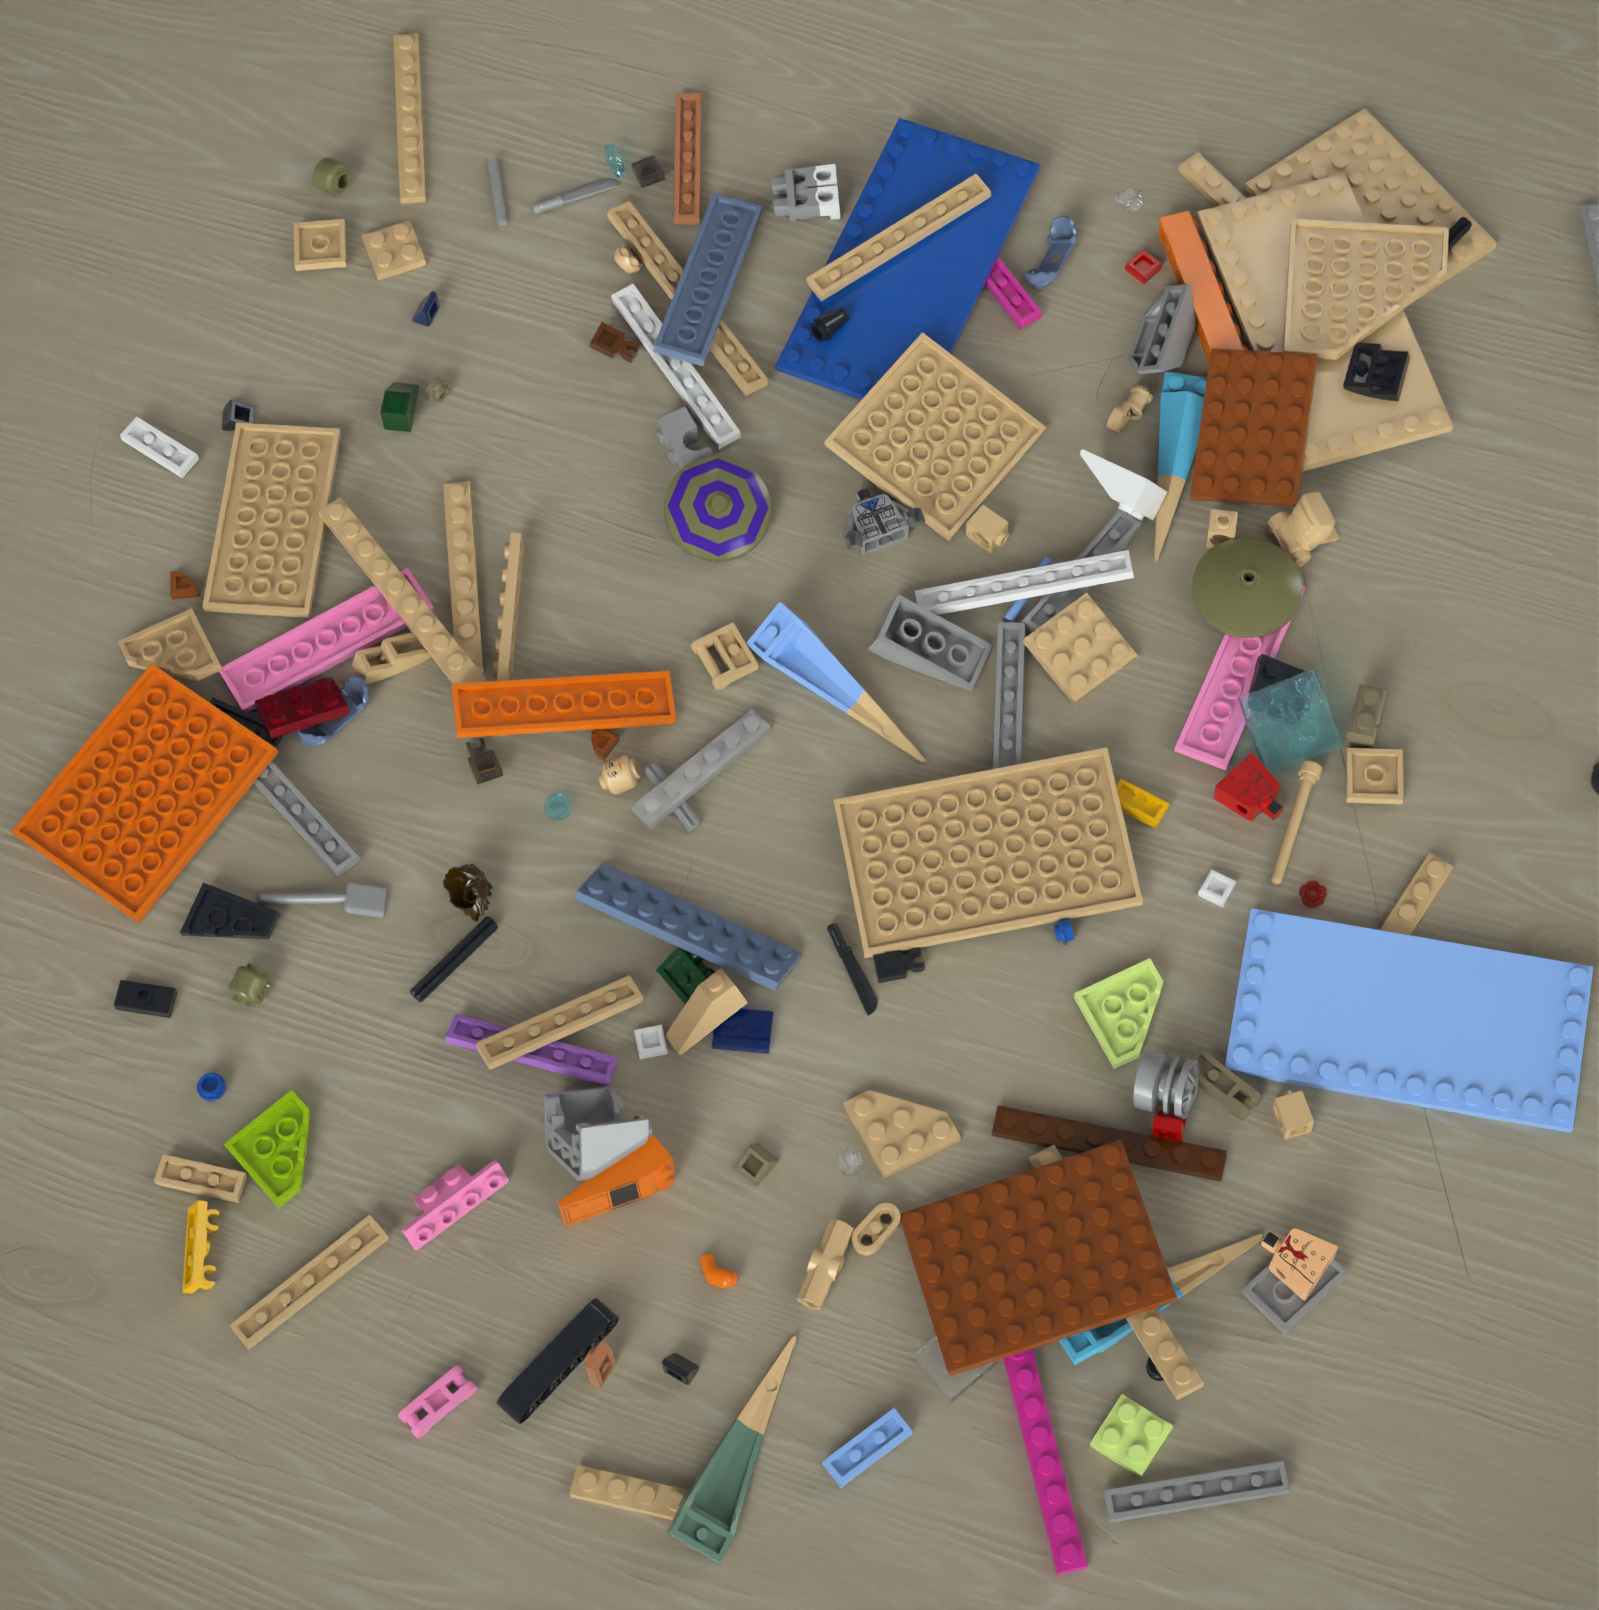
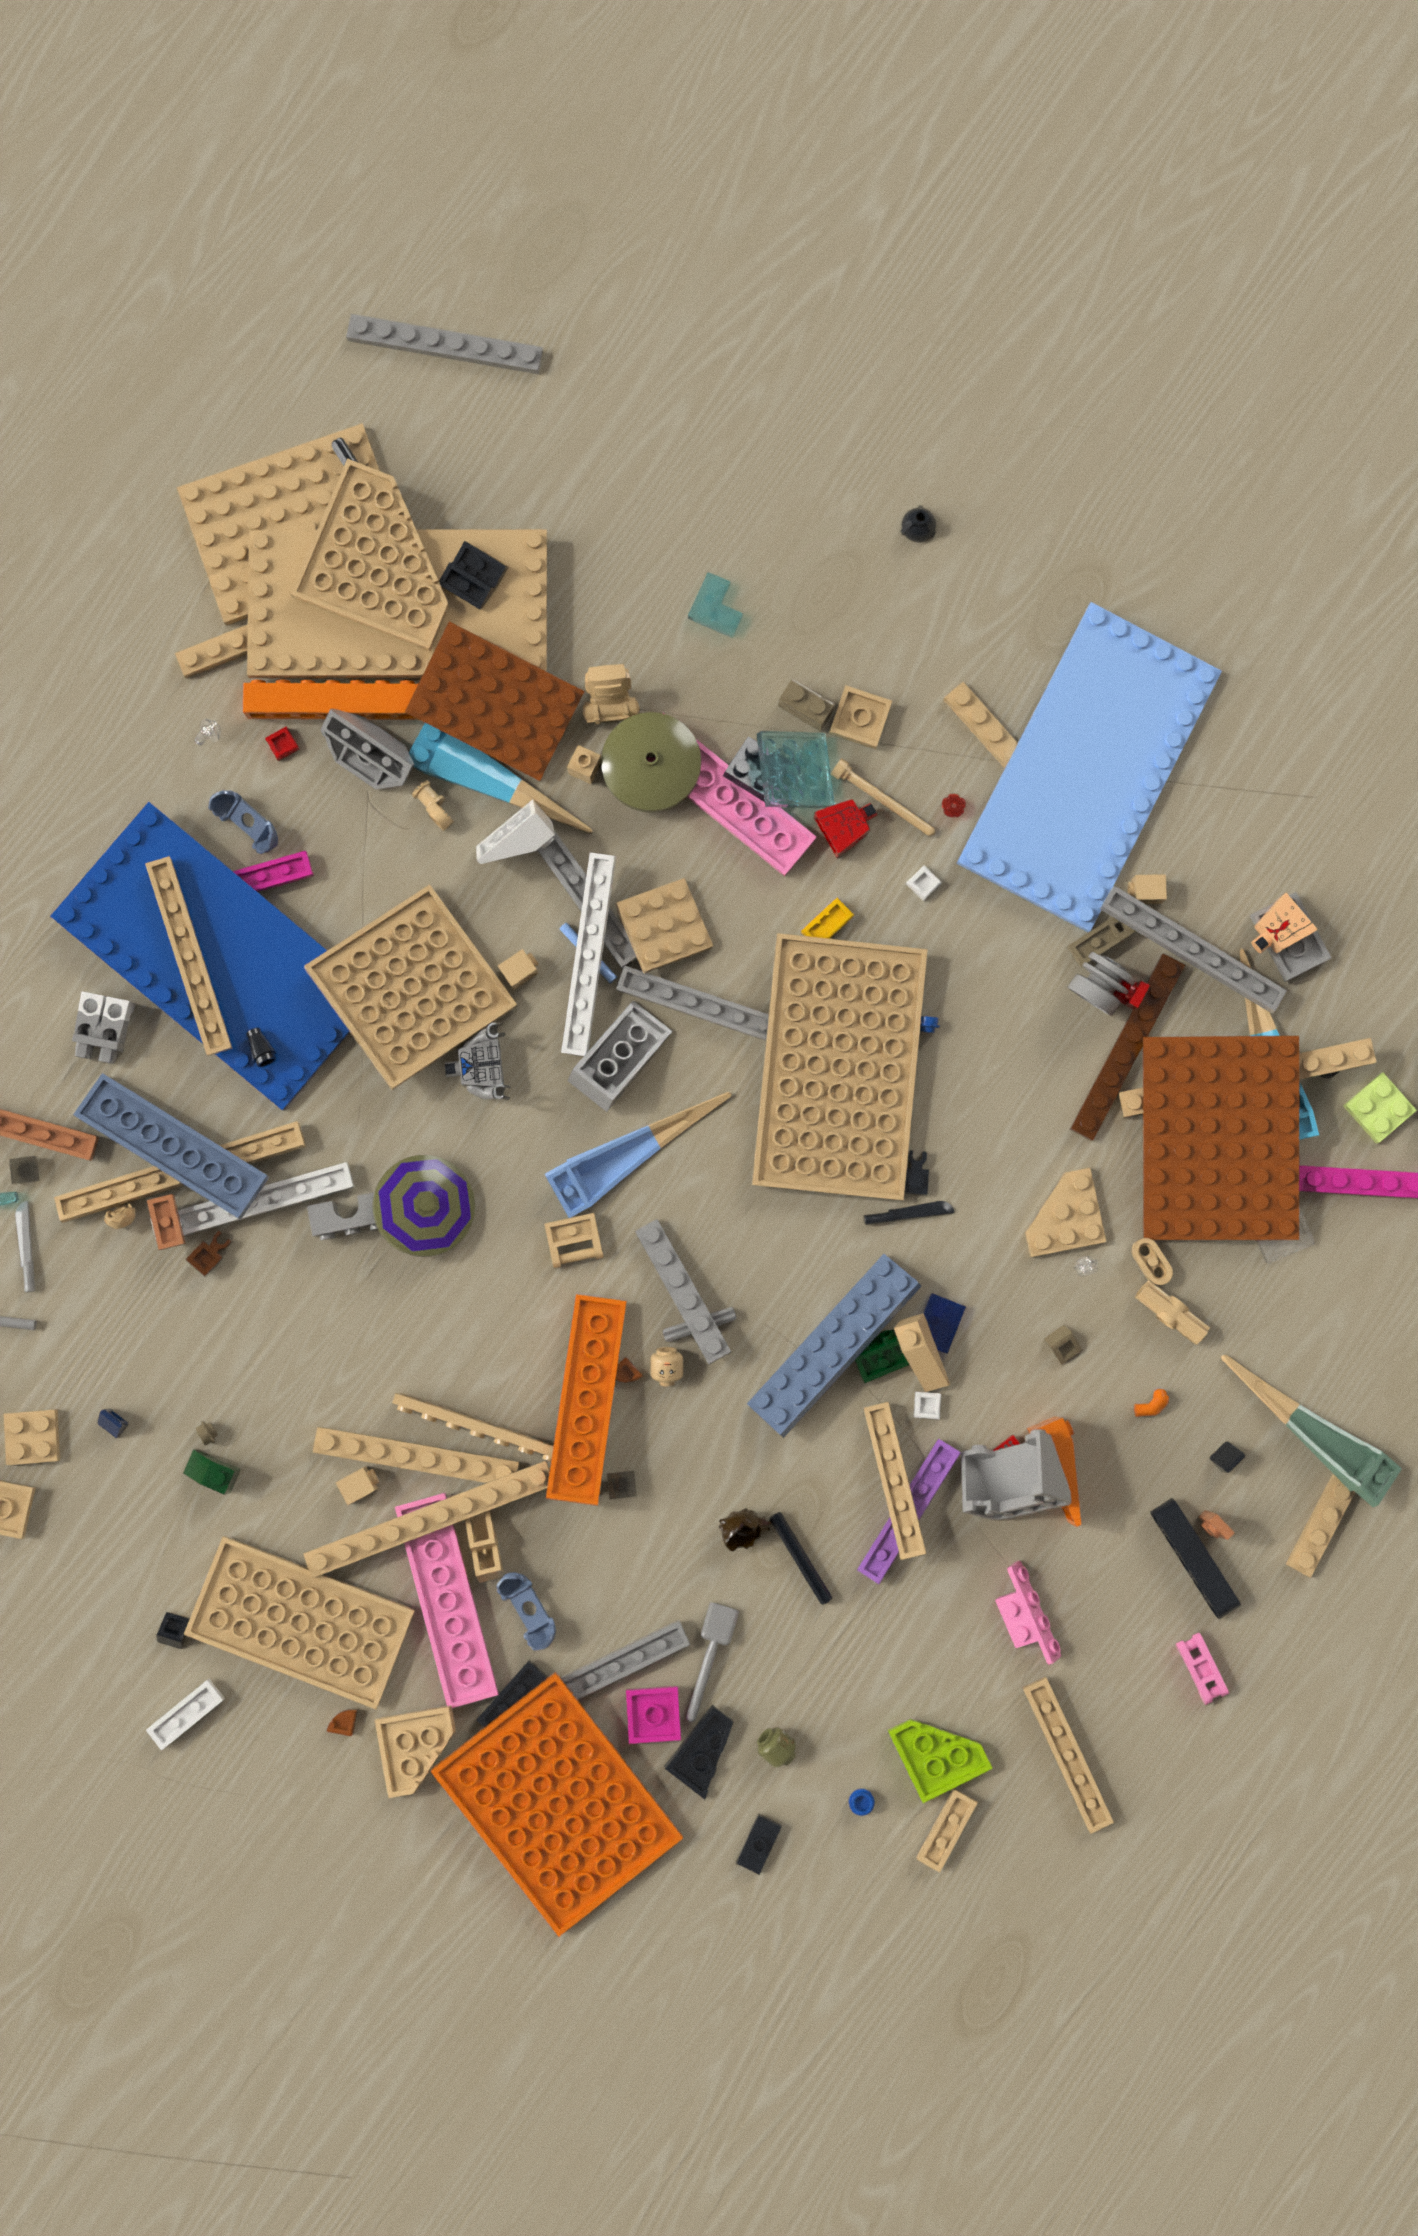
camera: 80 degrees left, 20 degrees up
yellow plate [182,1200,219,1294] -> none
dark red plate [254,677,350,739] -> none
clear light blue plate [544,793,572,821] -> none
light blue plate [822,1408,913,1488] -> none
yellowish green plate [1074,958,1164,1069] -> none
none -> nougat plate [147,1194,186,1250]
none -> tan brick [336,1466,379,1505]
none -> dark pink plate [626,1686,681,1744]
none -> clear light blue plate [688,572,743,638]
none -> light grey plate [1100,886,1287,1013]

